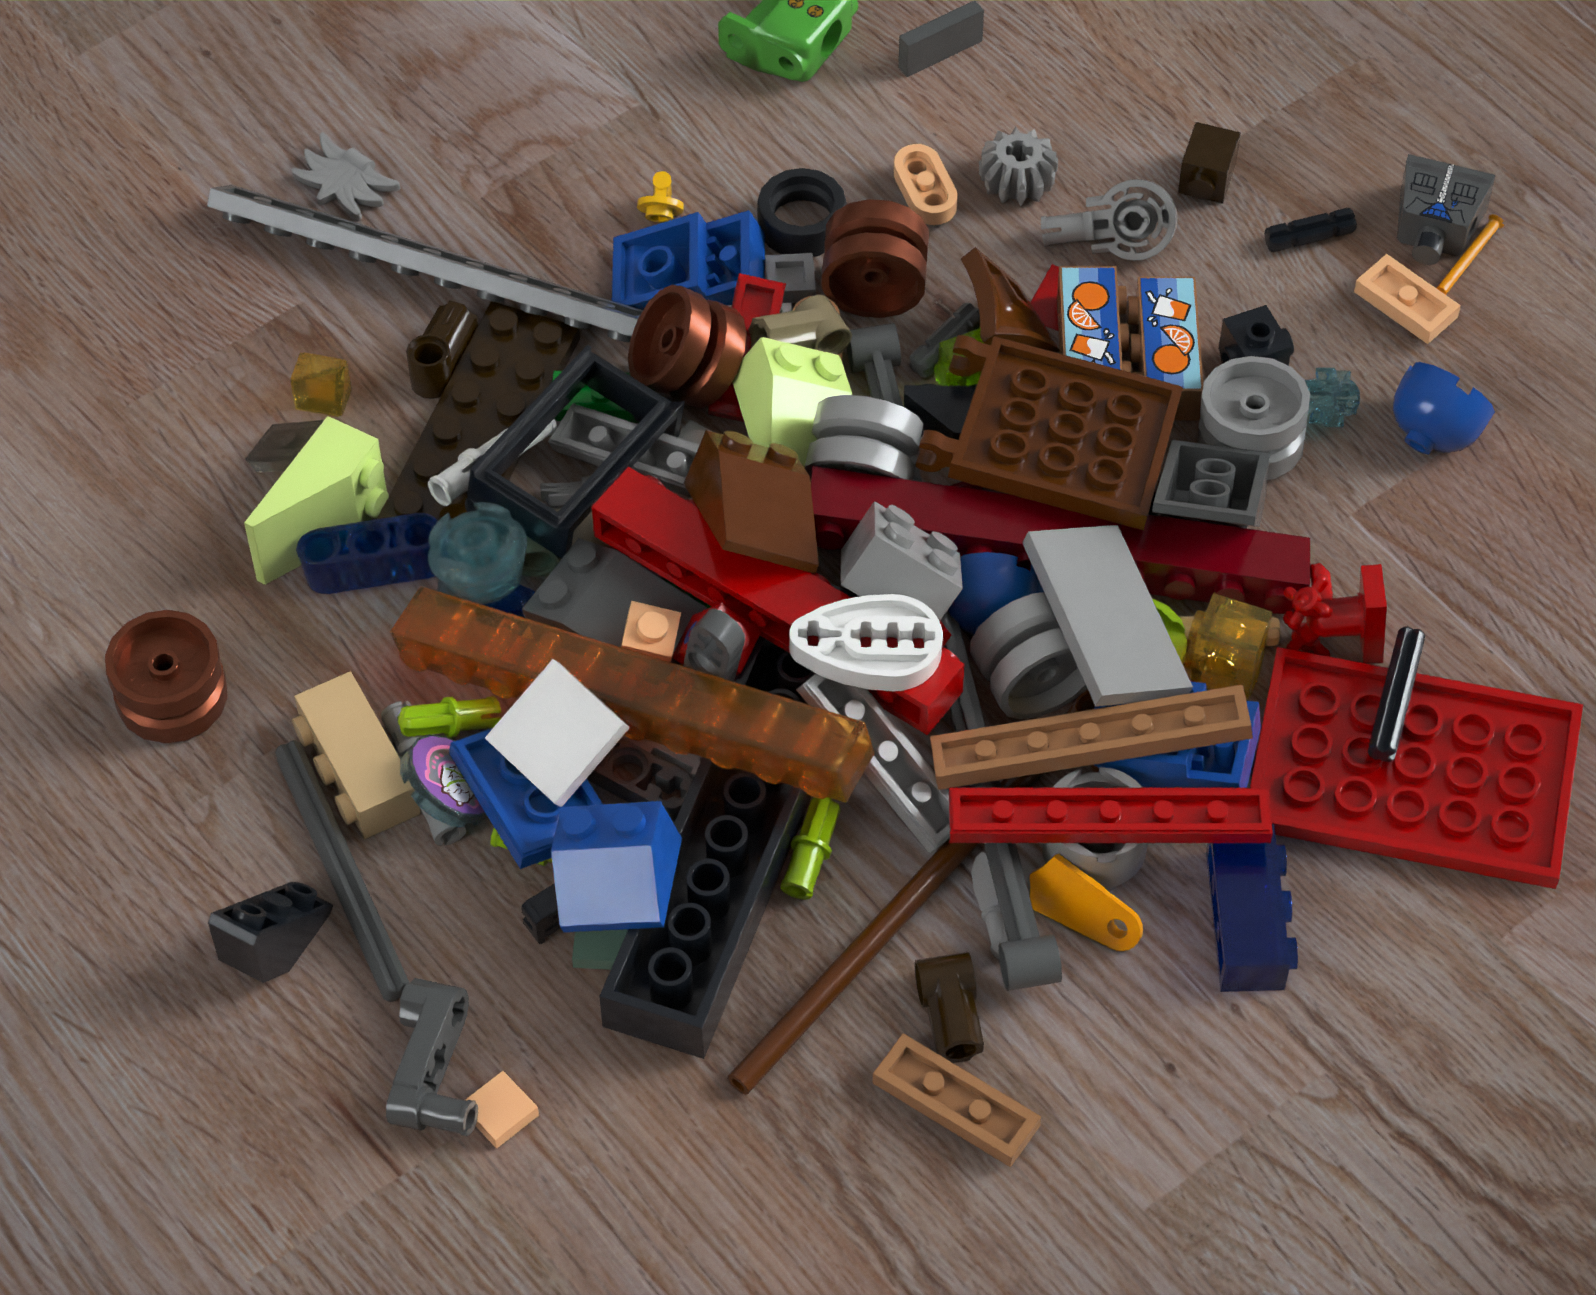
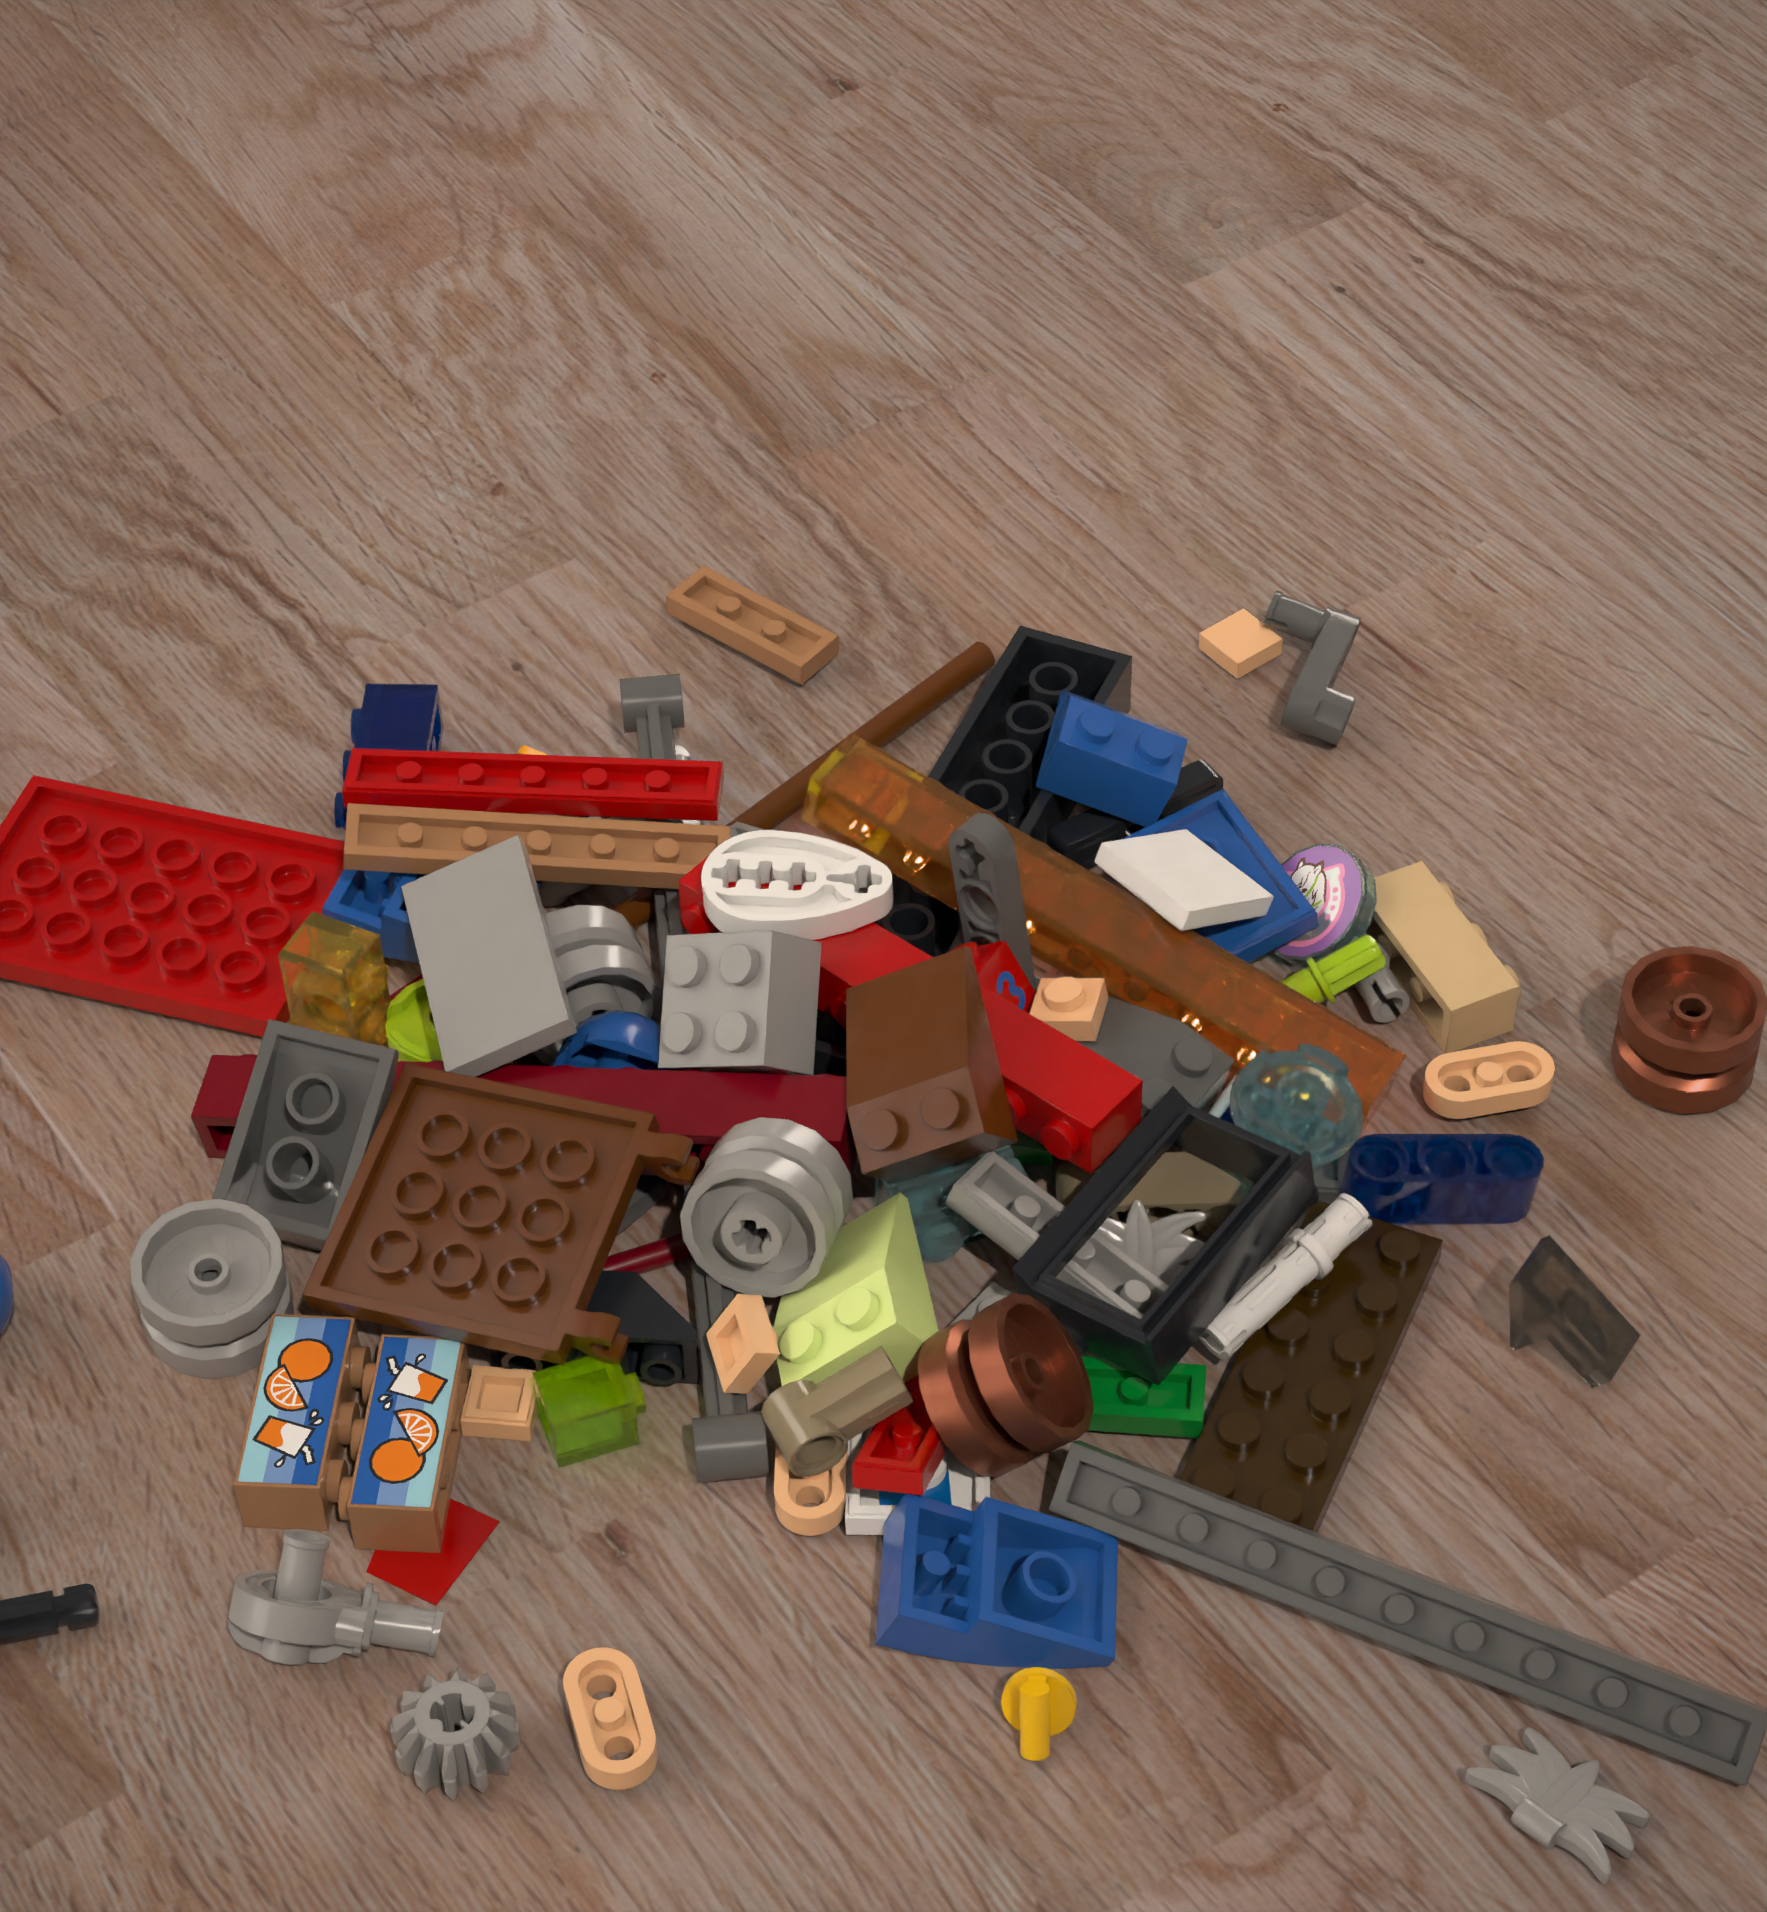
camera: 175 degrees left, 10 degrees down
black slope [208,882,333,983] -> none
yellowish green slope [244,416,389,585] -> none
dark grey axle [275,740,409,1002] -> none
clear yellow slope [291,352,352,417] -> none
dark brown piece [406,300,478,399] -> none
black tyre [757,168,847,257] -> none
light grey plate [765,253,816,303] -> none
copper wheel [822,199,929,318] -> none
dark grey axle [909,303,980,378] -> none
dark brown piece [914,952,984,1063] -> none
reddish brown plate [961,247,1060,353] -> none
dark brown brick [1178,122,1241,203] -> none
black brick [1218,305,1294,366] -> none
red piece [1283,563,1387,663] -> none
clear light blue gear [1305,367,1360,427] -> none
black axle [1368,626,1426,762] -> none
none -> light nougat plate [706,1294,780,1394]
none -> light nougat plate [1423,1041,1555,1119]

